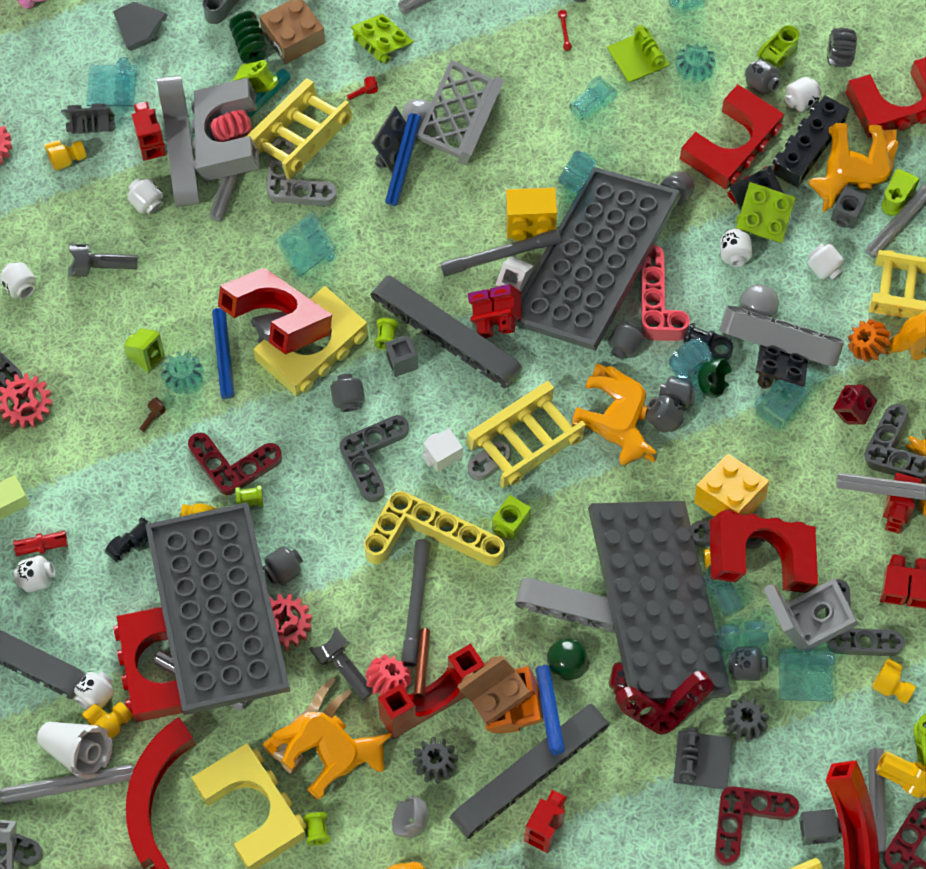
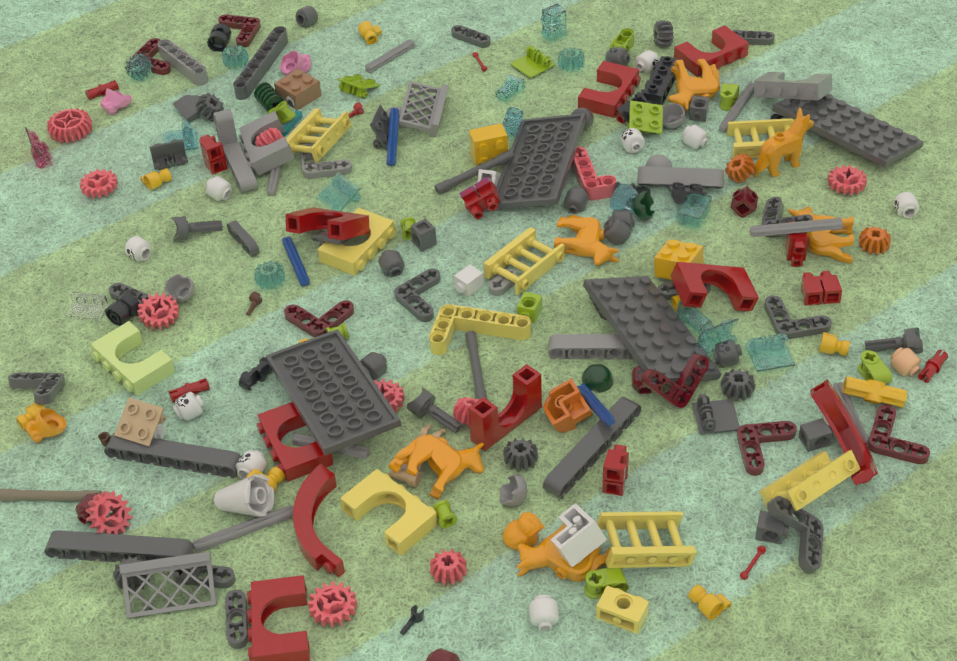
camera: 10 degrees left, 20 degrees down
lime slope [123,328,165,373] -> none
dark grey beam [370,275,522,388] -> none
copper piece [414,628,430,700] -> none
medium nougat bracket [457,655,532,726] -> none
light grey bracket [763,578,859,654] -> none
none -> light grey hair [164,274,195,303]
none -> dark grey gear [195,93,224,121]
none -> dark grey beam [227,220,260,257]
none -> light grey hair [663,103,685,129]

